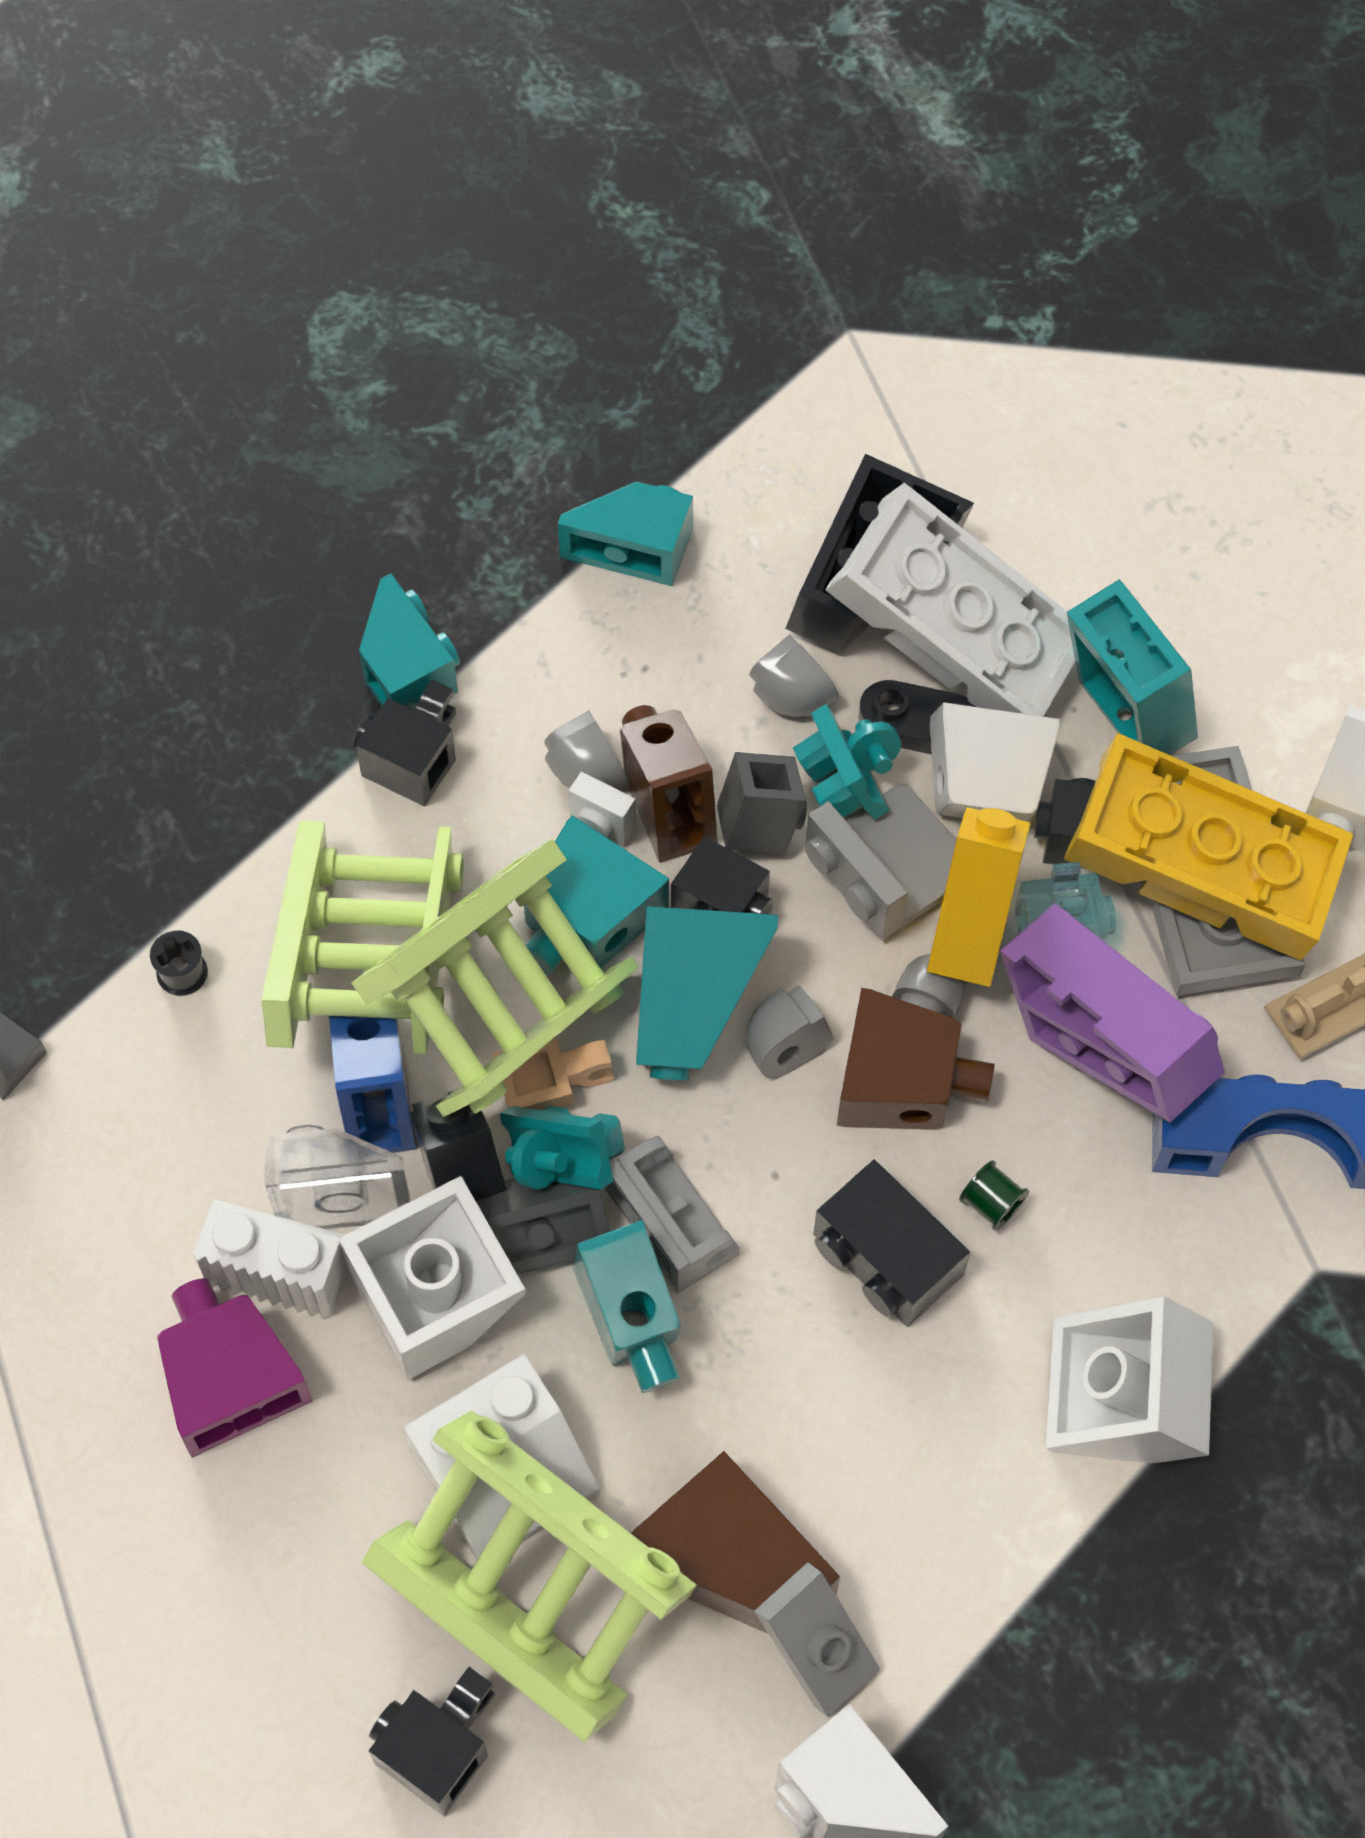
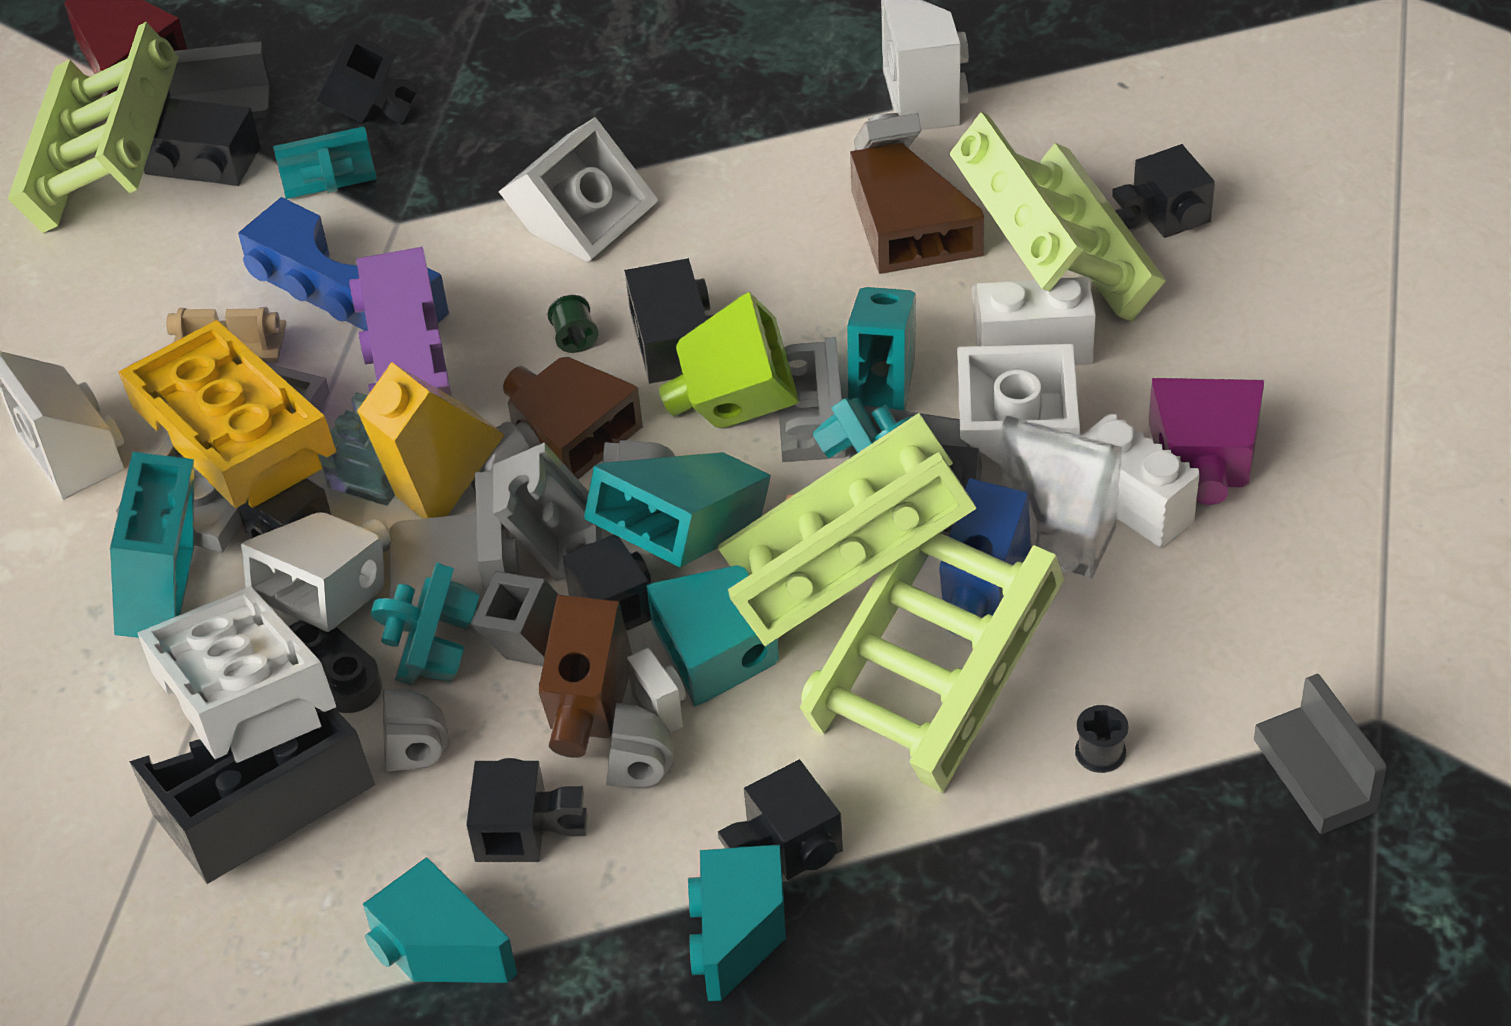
camera: 145 degrees left, 15 degrees down
none -> black brick [466,758,588,862]
none -> light grey hinge [493,442,602,581]
none -> lime torso [659,292,799,428]

